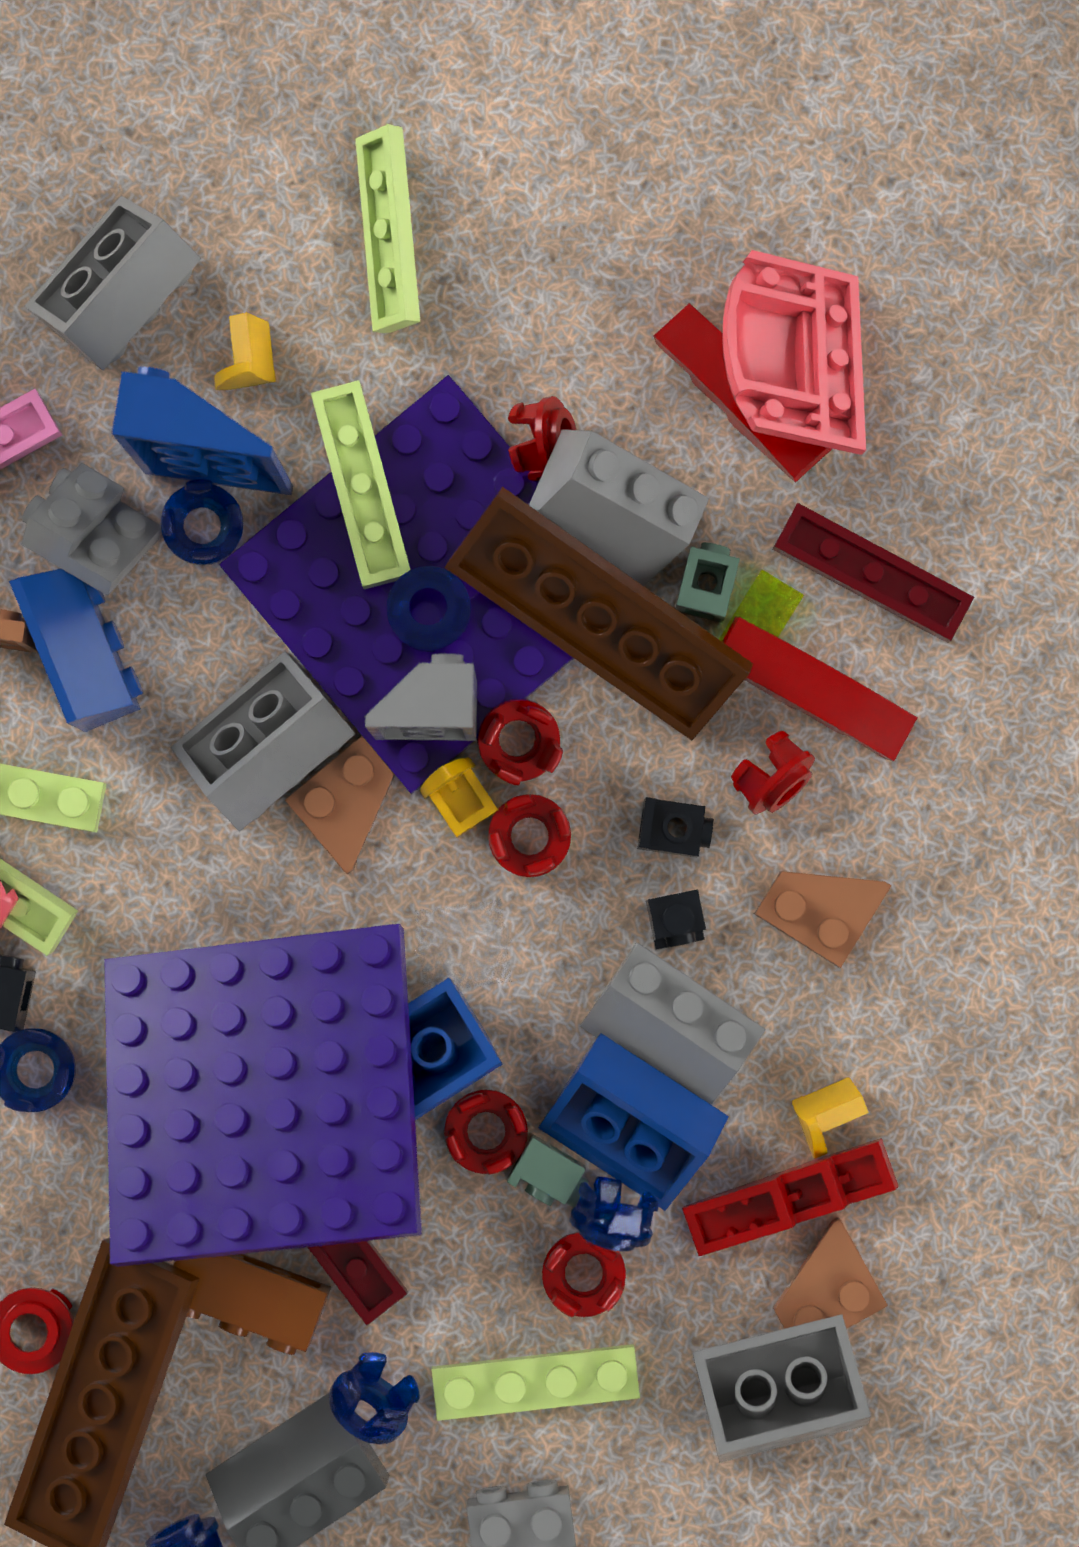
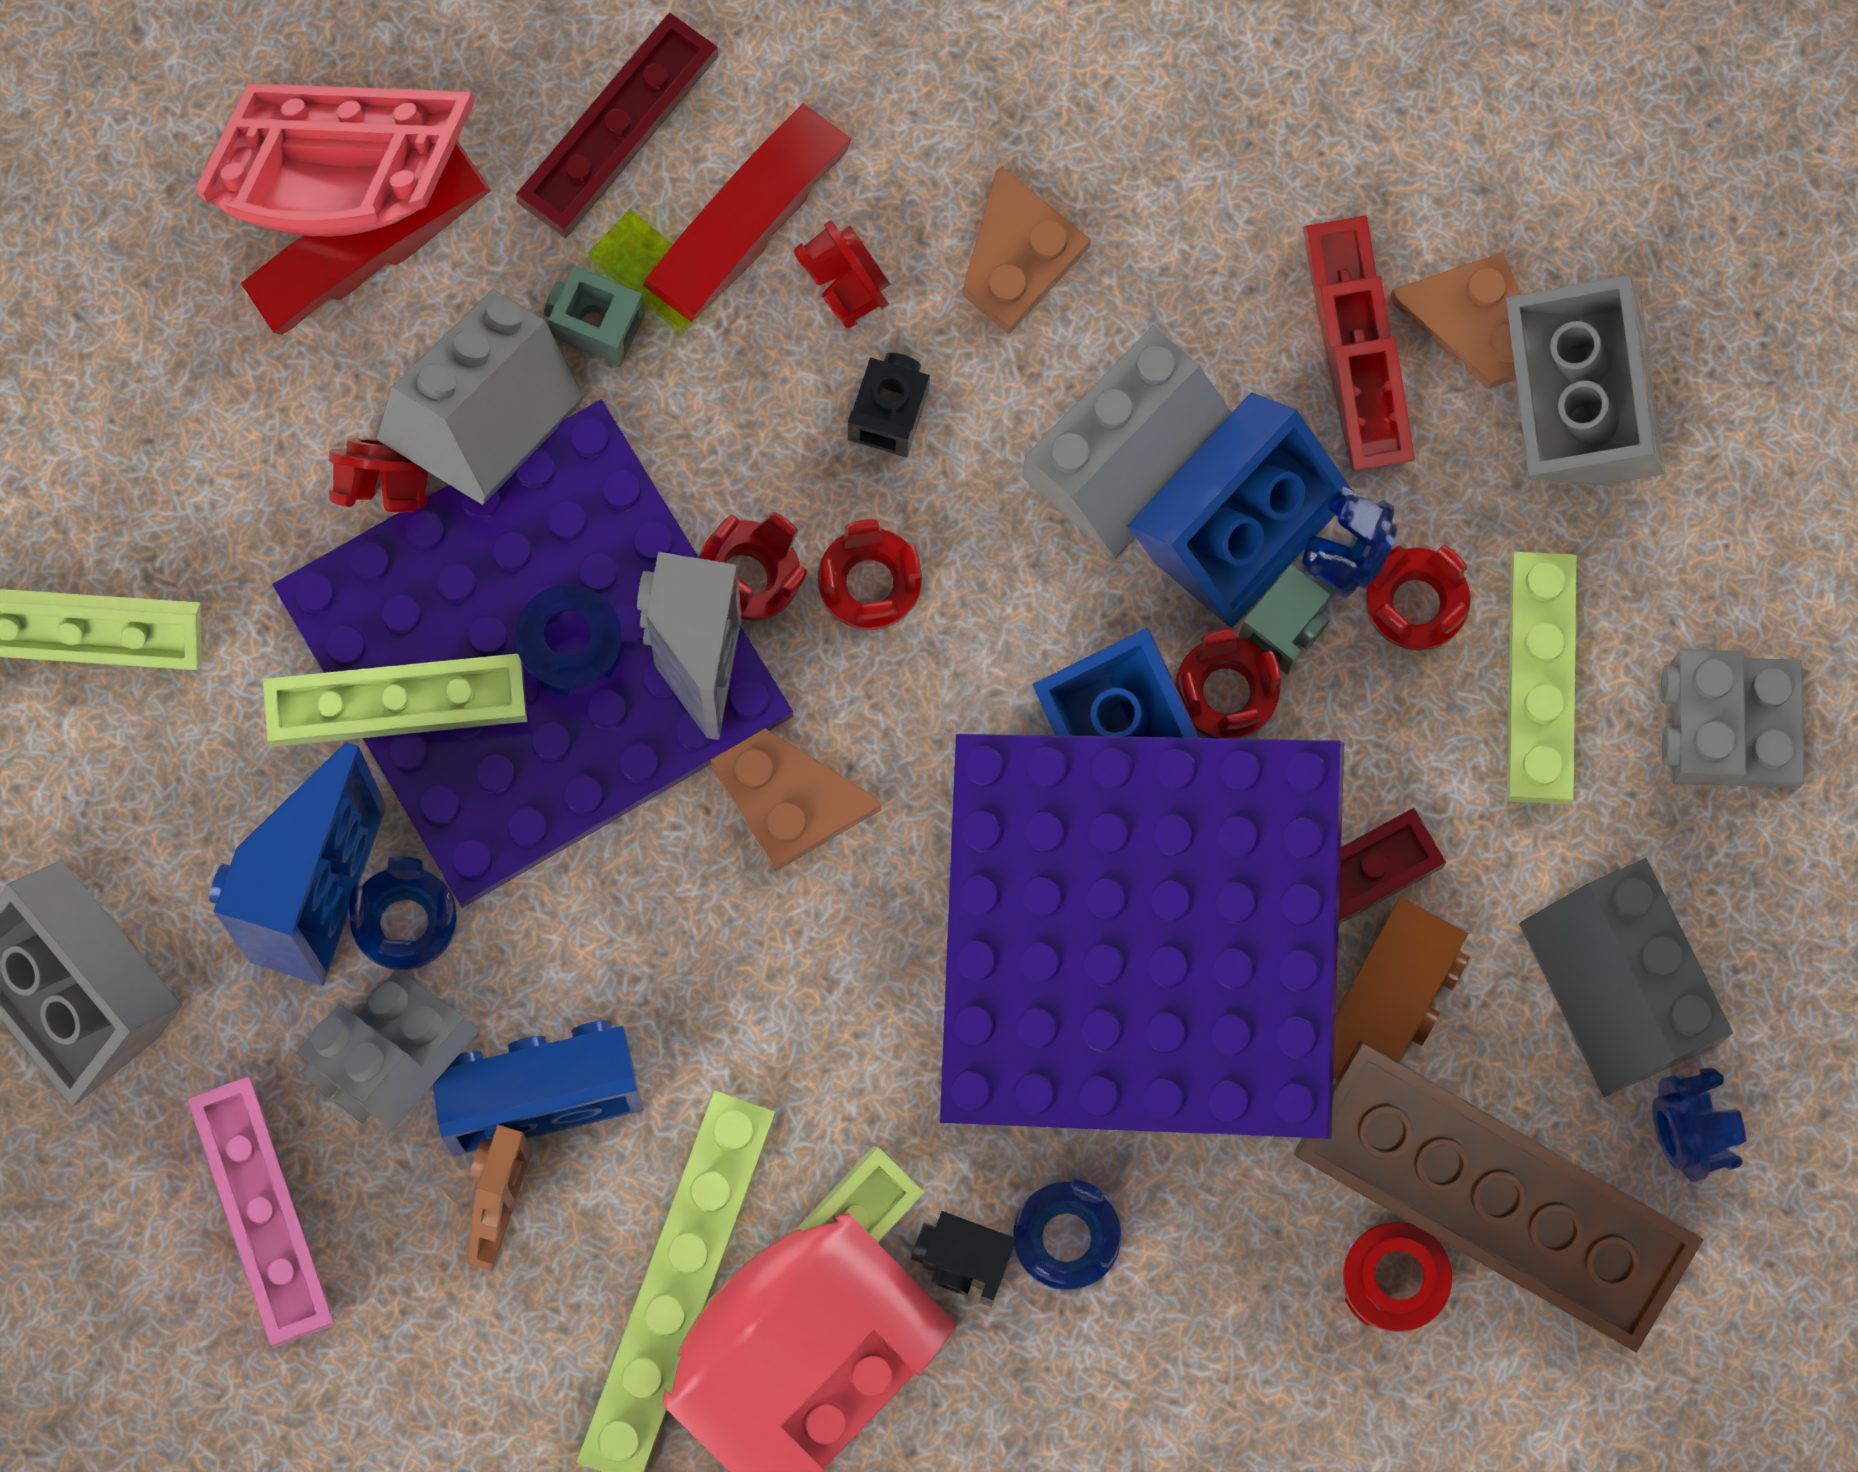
camera: 85 degrees left, 10 degrees down
light grey slope [170,651,355,832] -> none
yellow tile [214,312,276,390] -> none
clear blue piece [329,1352,420,1444] -> none
yellow tile [419,757,498,838] -> none
reddish brown plate [444,486,753,741] -> none
black brick [645,889,706,950] -> none
yellow tile [792,1077,869,1159] -> none

